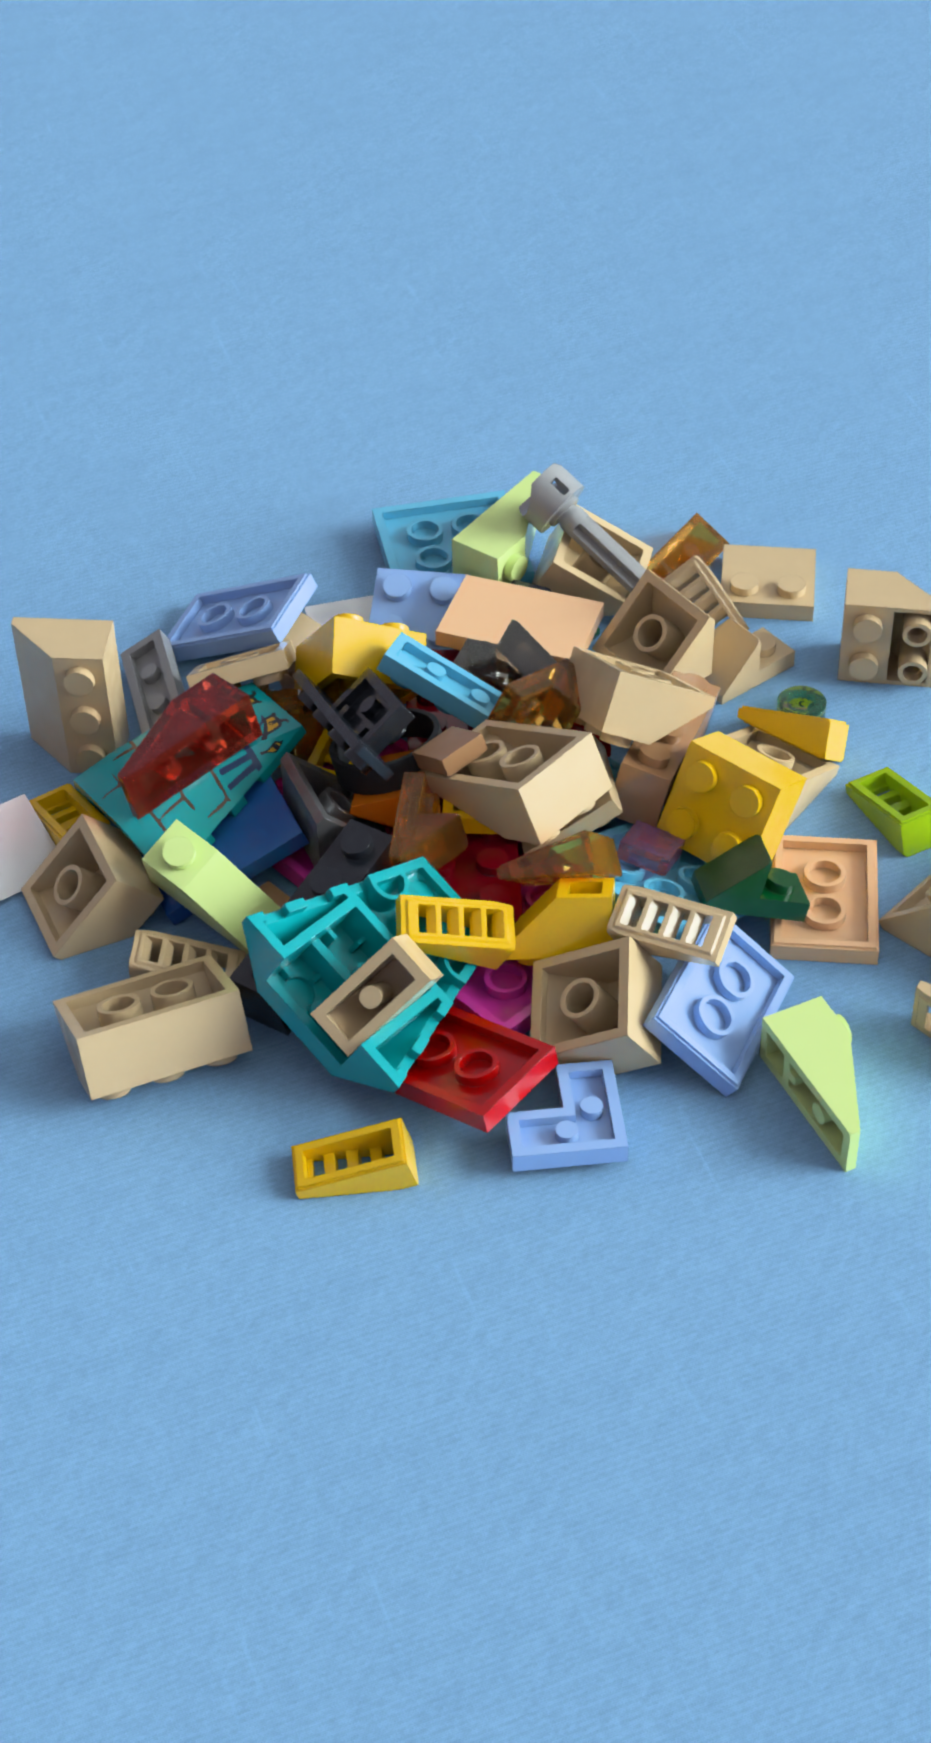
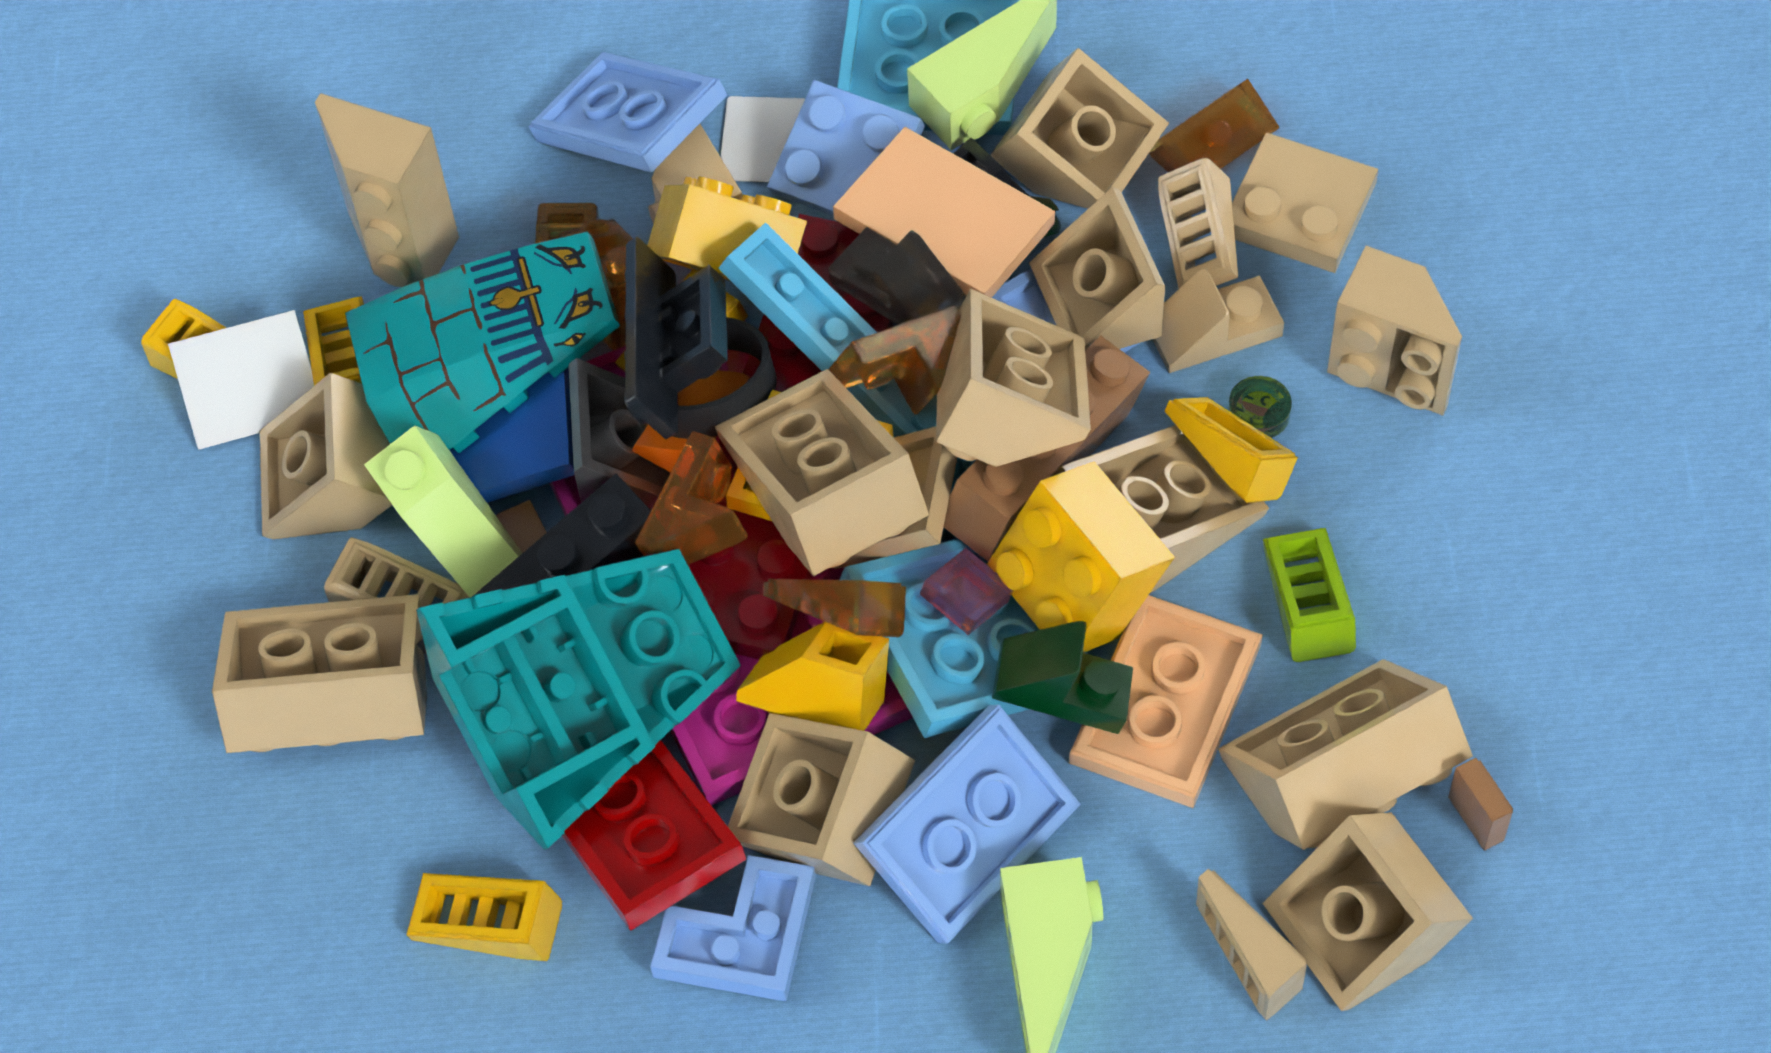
camera: 20 degrees right, 15 degrees up
clear red slope [117,673,263,819] -> none
light grey plate [120,629,190,734] -> none
tan plate [186,640,296,695] -> none
tan slope [310,933,444,1057] -> none
yellow slope [395,894,515,970] -> none
medium nougat tile [412,726,488,777] -> none
light grey piece [519,463,646,593] -> none
tan slope [607,884,737,967] -> none

